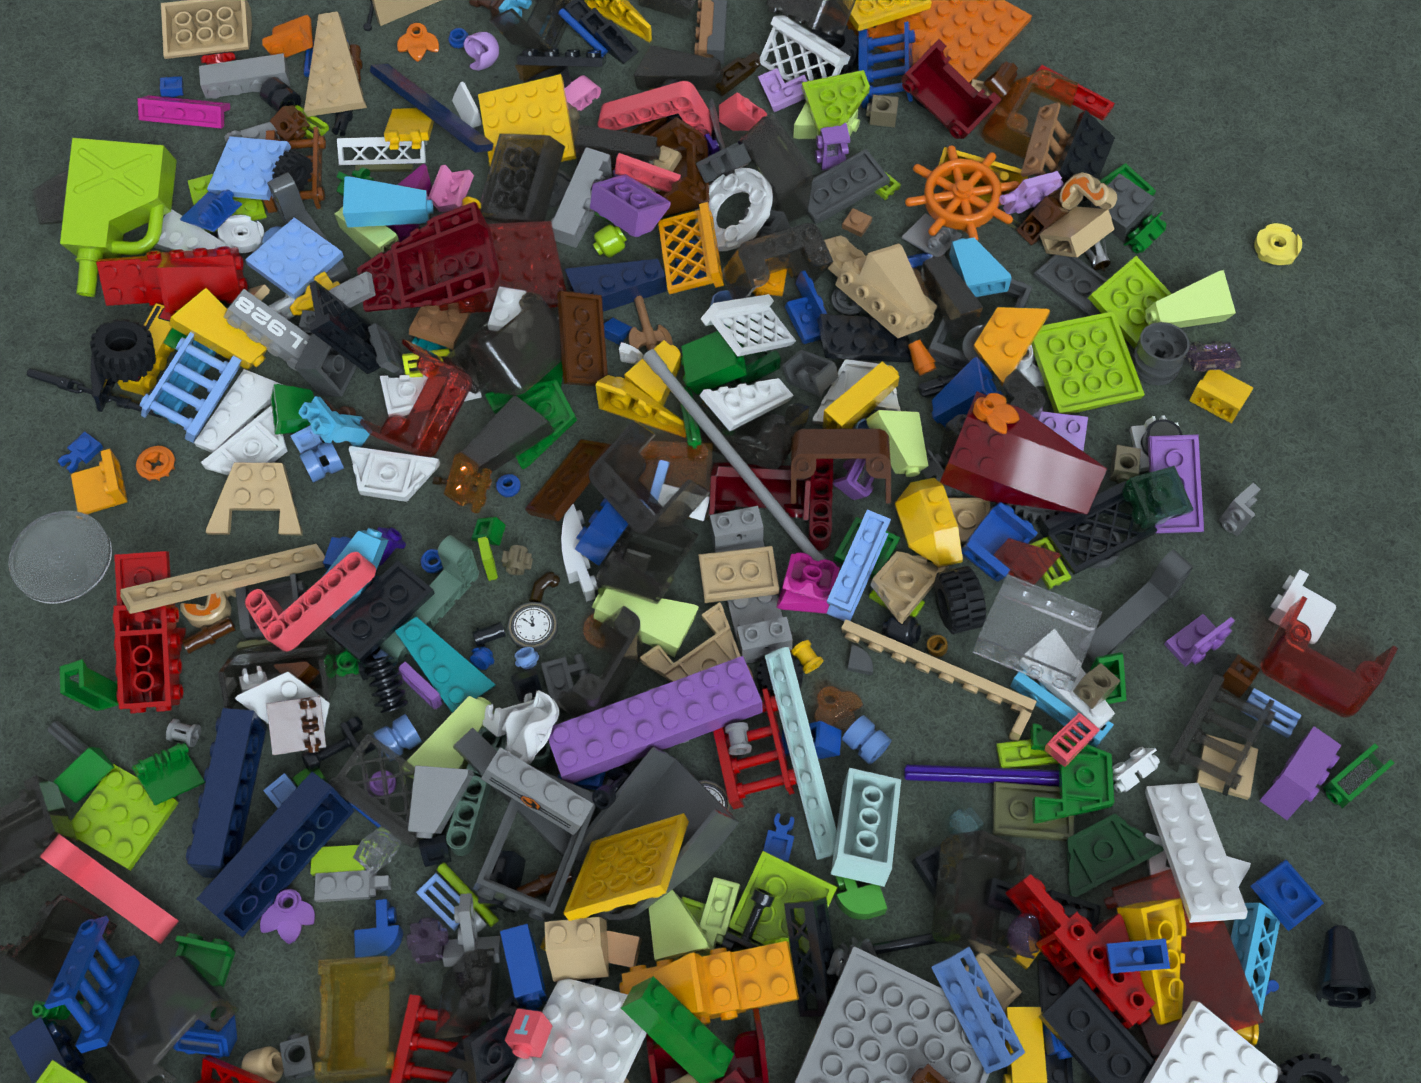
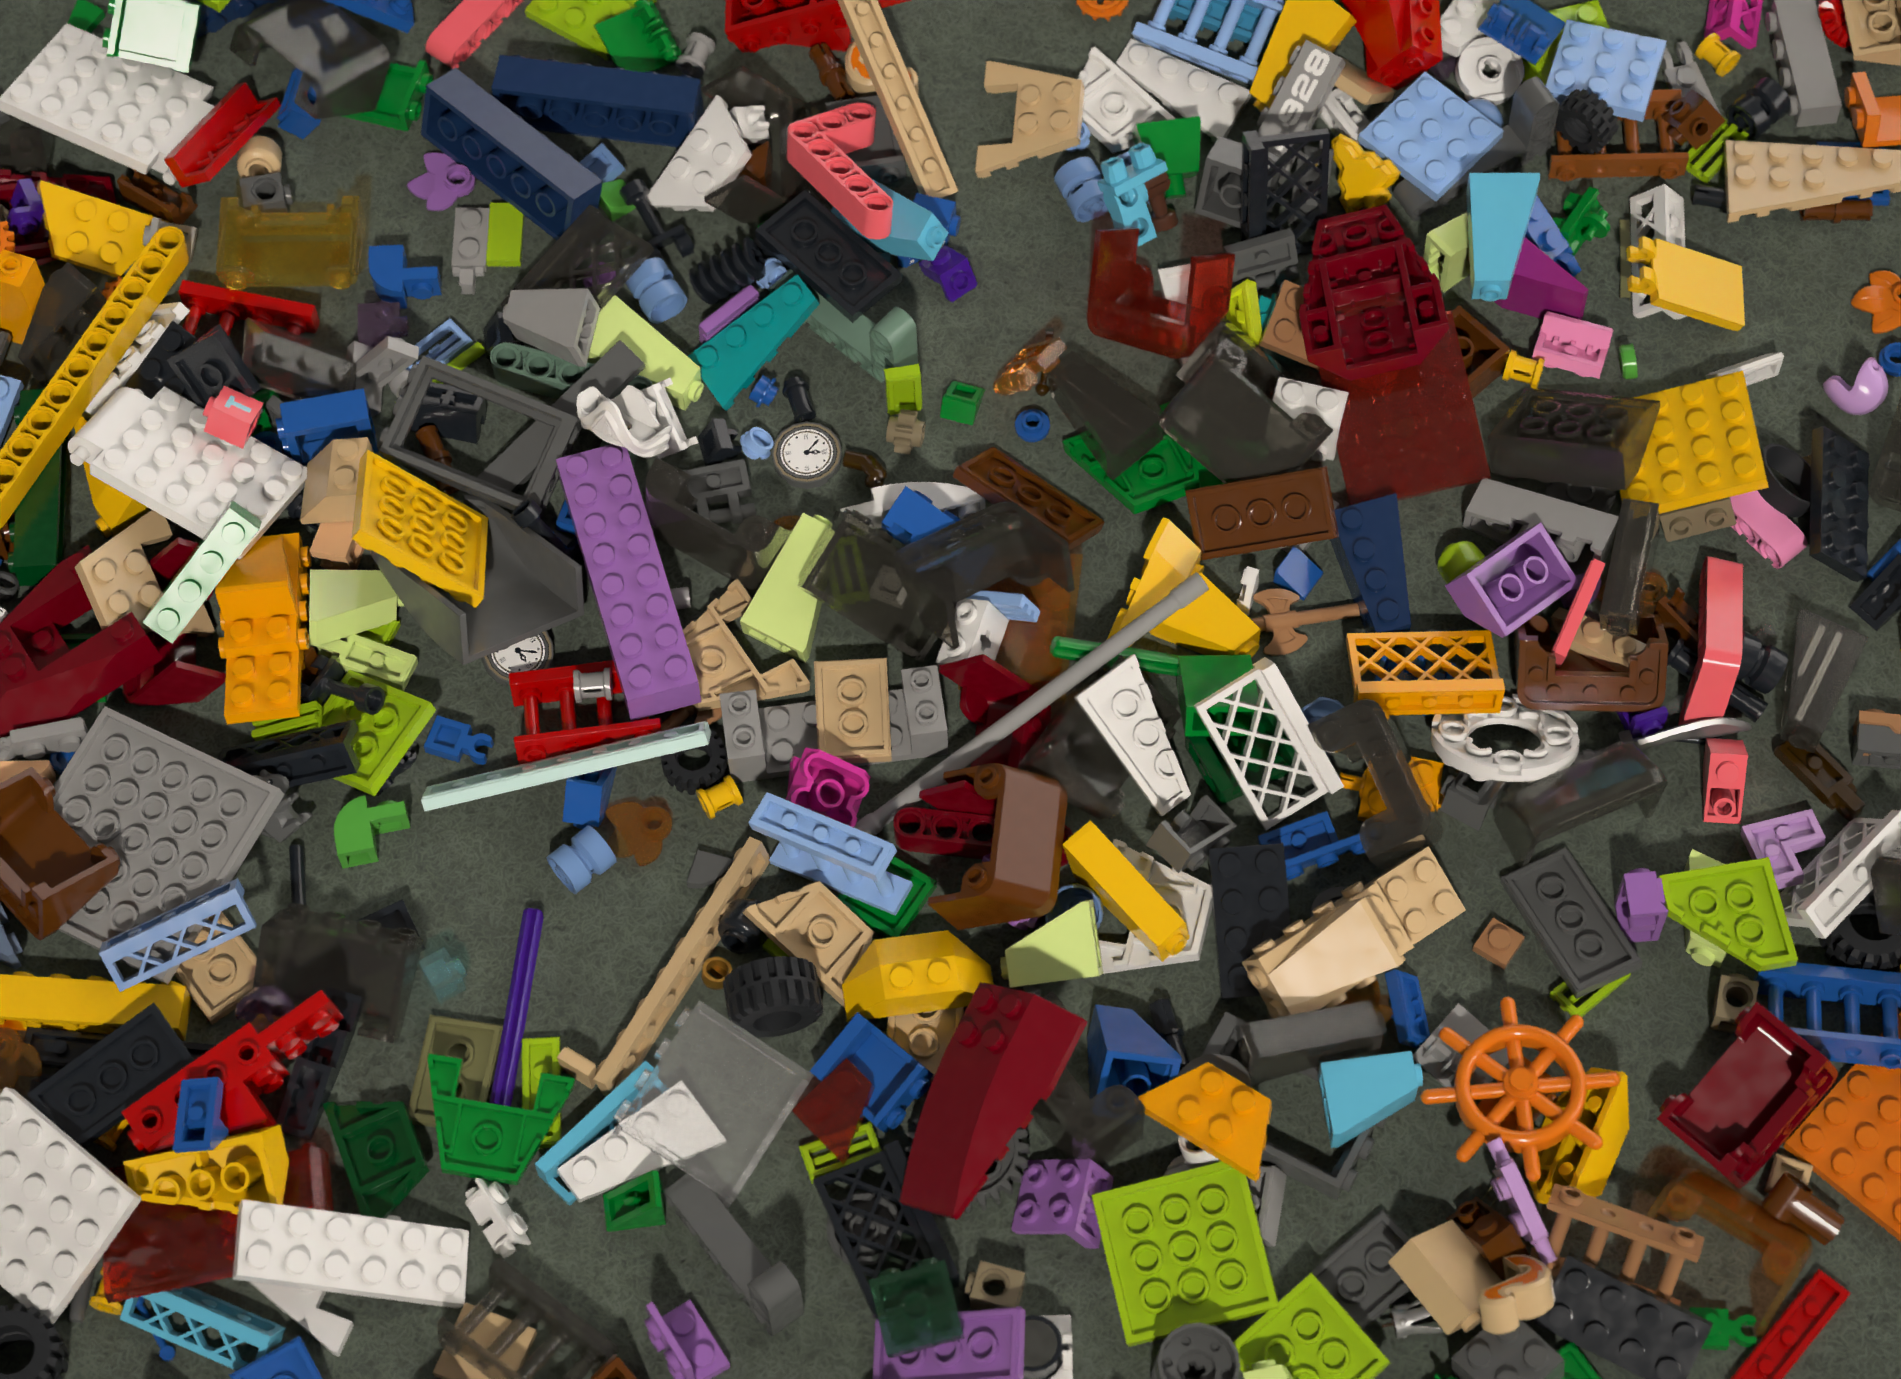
camera: 95 degrees right, 0 degrees up
hinge [266,696,326,755] -> none
light grey hinge [329,272,376,308] -> none
white wing [349,446,440,502] -> none
clear brick [353,825,402,875] -> none
dark blue tile [370,64,494,153] -> none
blue plate [421,549,443,573] -> none
light grey brick [481,747,594,835] -> none
dark grey window [696,142,751,184] -> none
light aqua brick [831,768,901,886] -> none
orange cone [908,339,936,376] -> none
orange plate [973,393,1020,434] -> none
coral slope [1045,713,1100,767] -> none
dark tan brick [1073,663,1120,709] -> none
none -> bright green tile [1618,344,1638,380]
none -> green plate [1688,1307,1757,1351]
none -> yellow bush [1695,33,1741,77]

